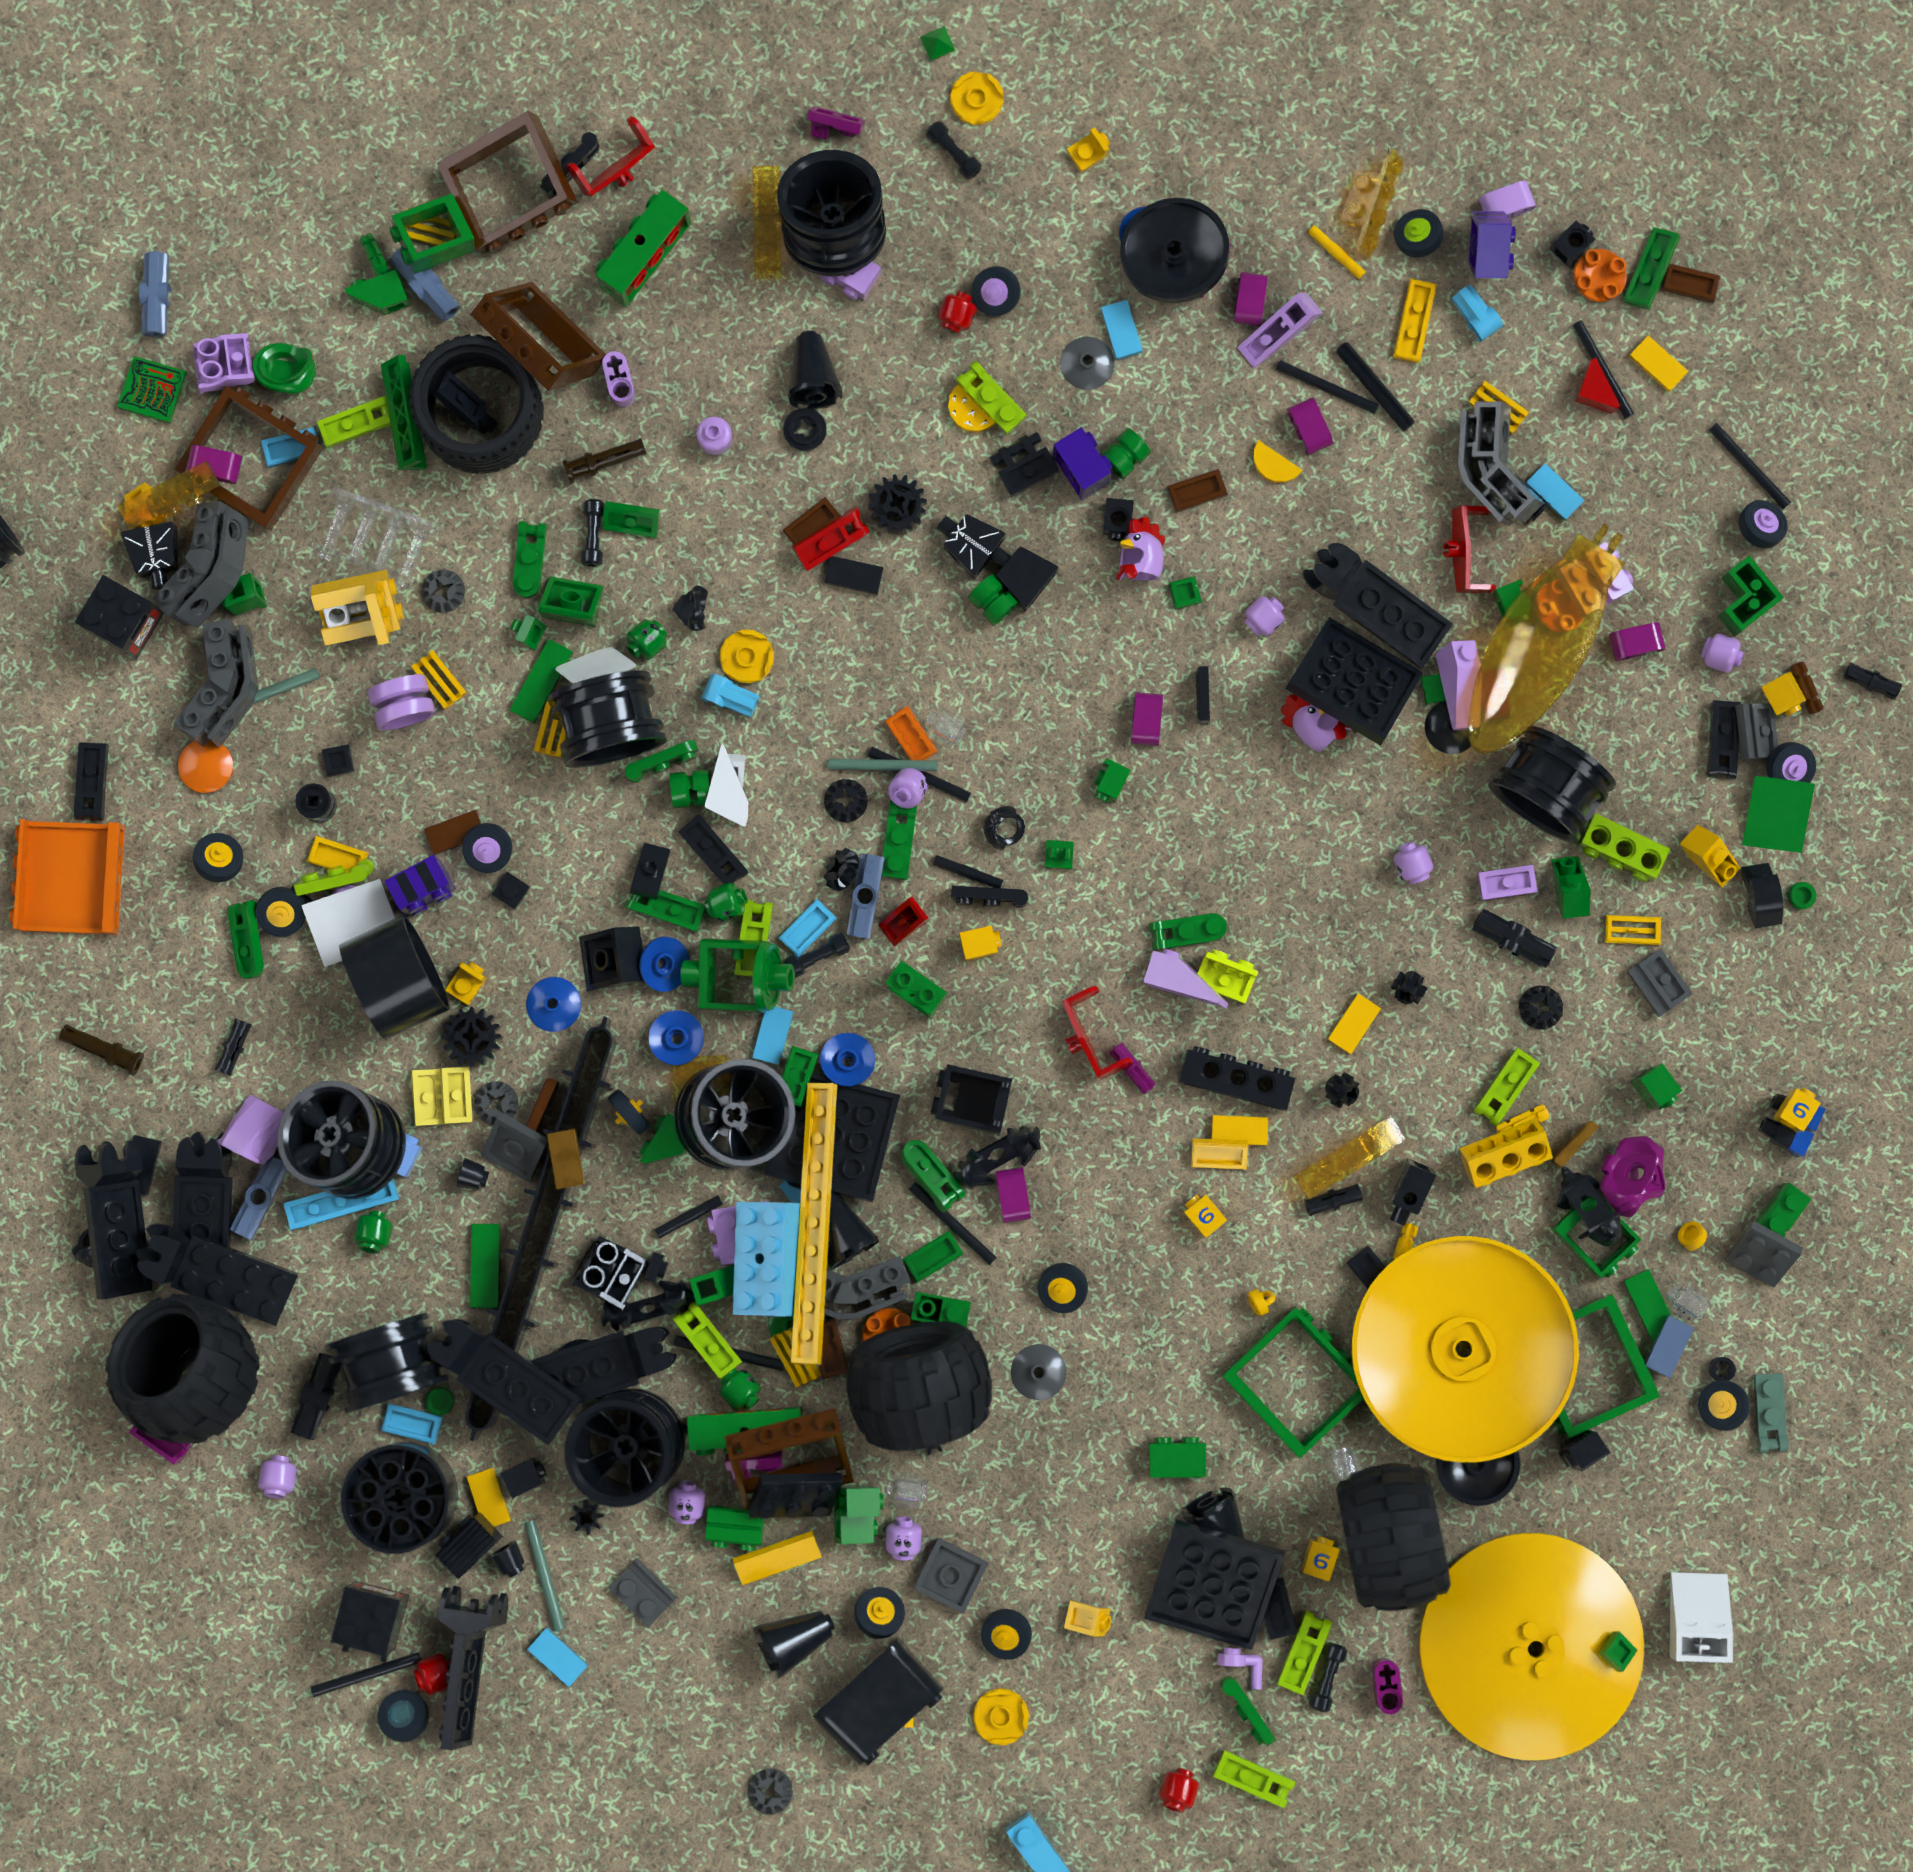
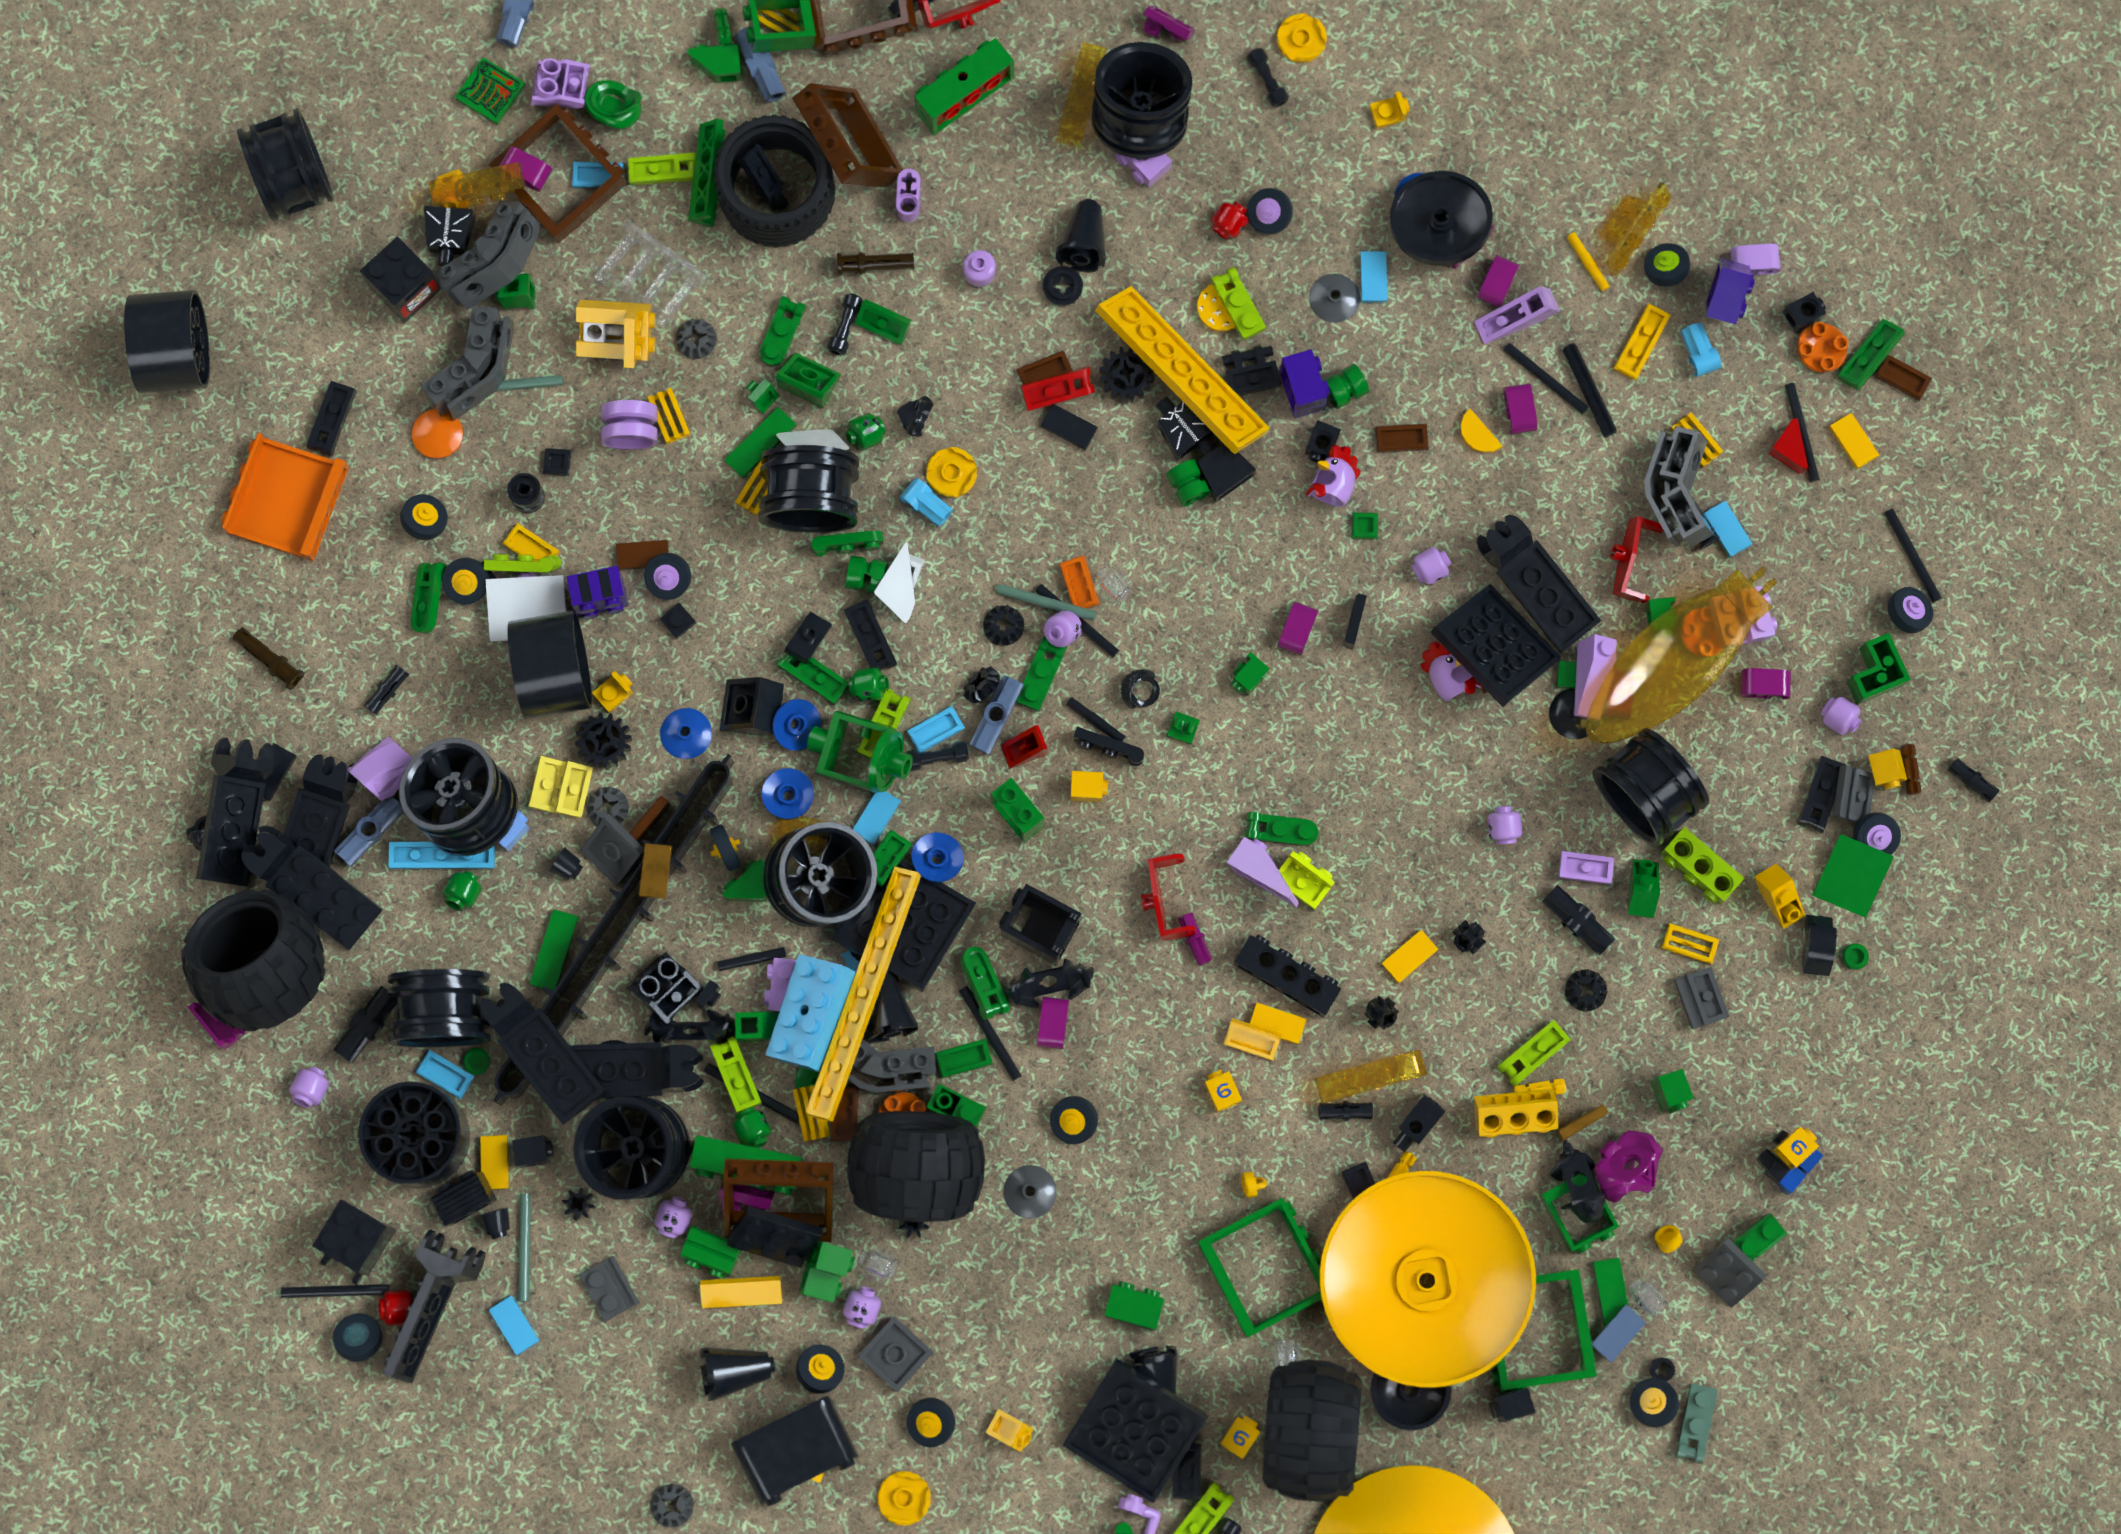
camera: 15 degrees right, 5 degrees down
none -> yellow plate [1095,286,1270,454]

